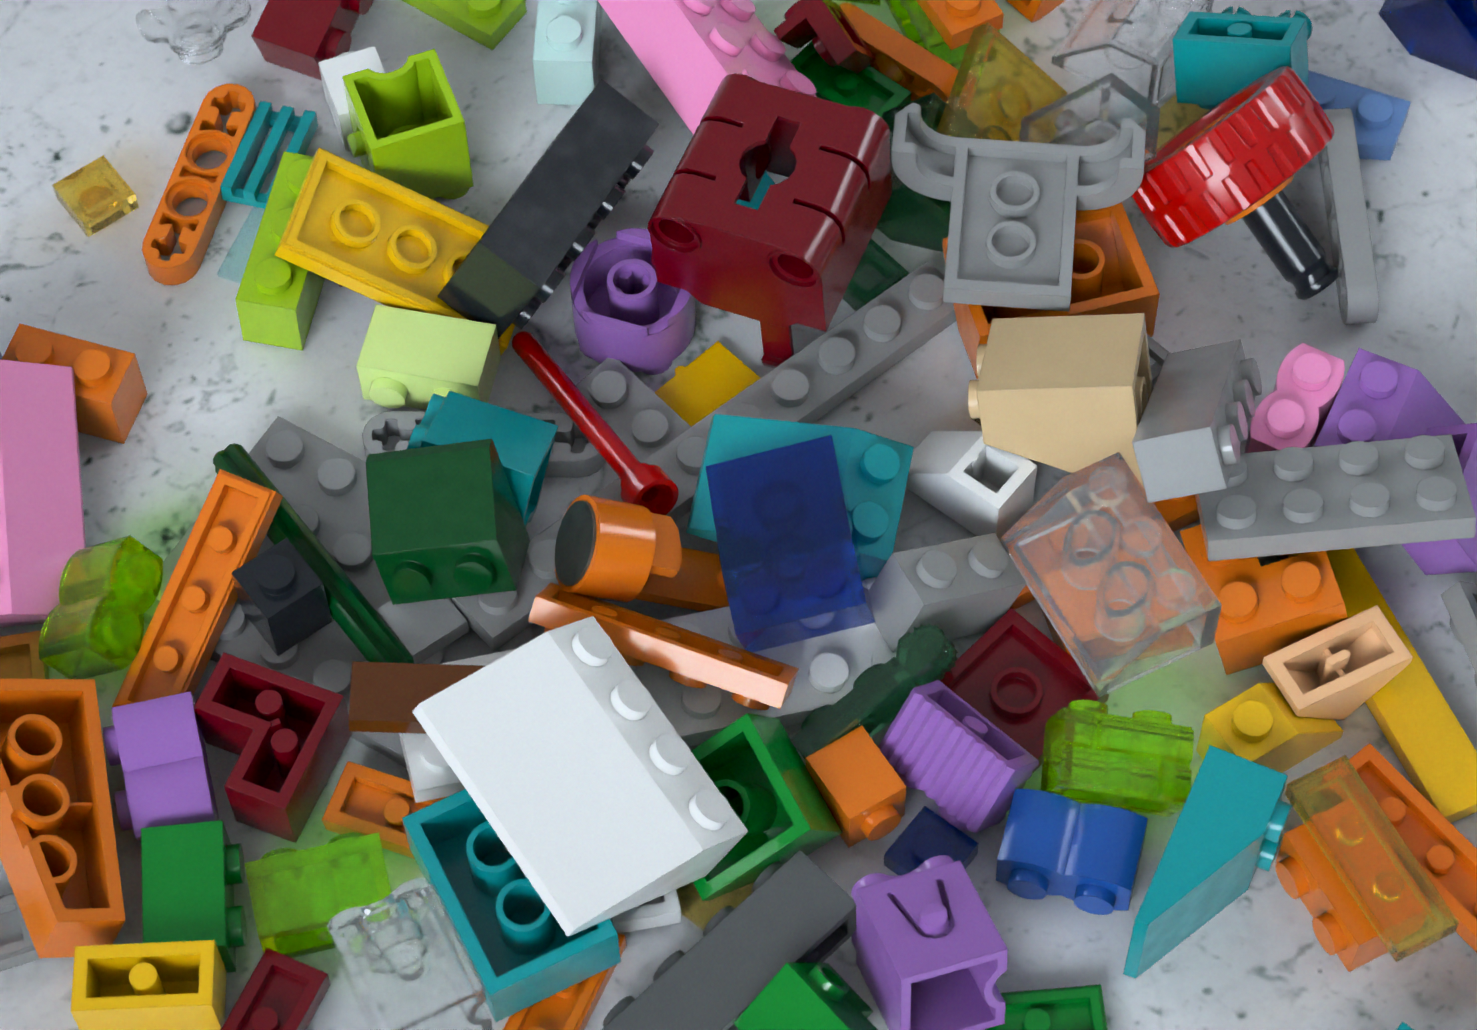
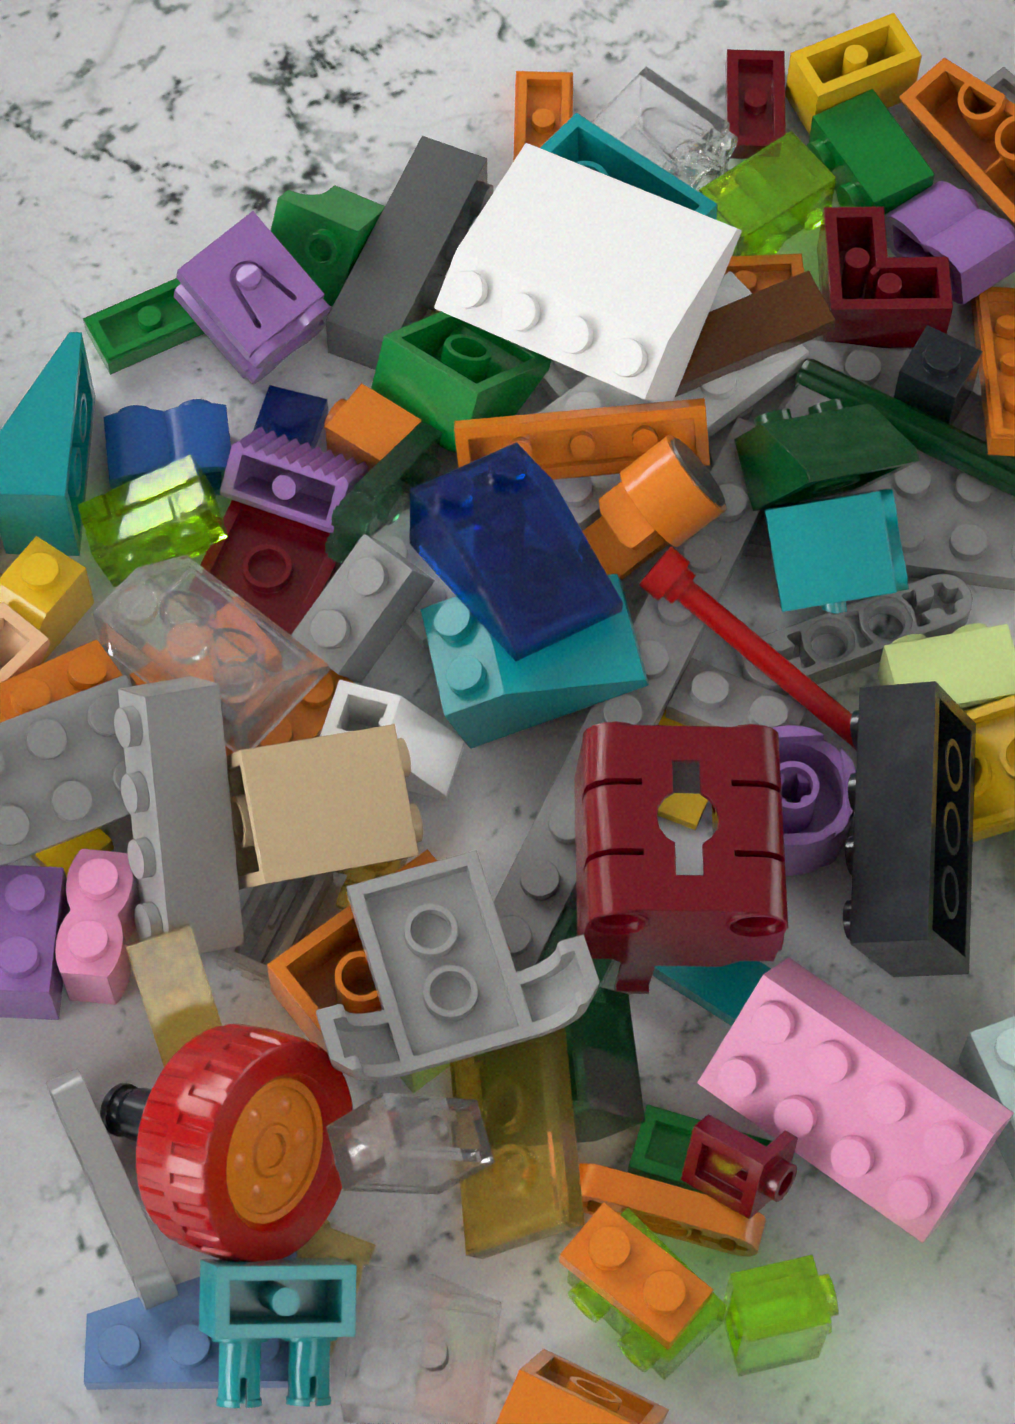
camera: 155 degrees right, 5 degrees up
none -> clear yellow tile [125,924,222,1067]

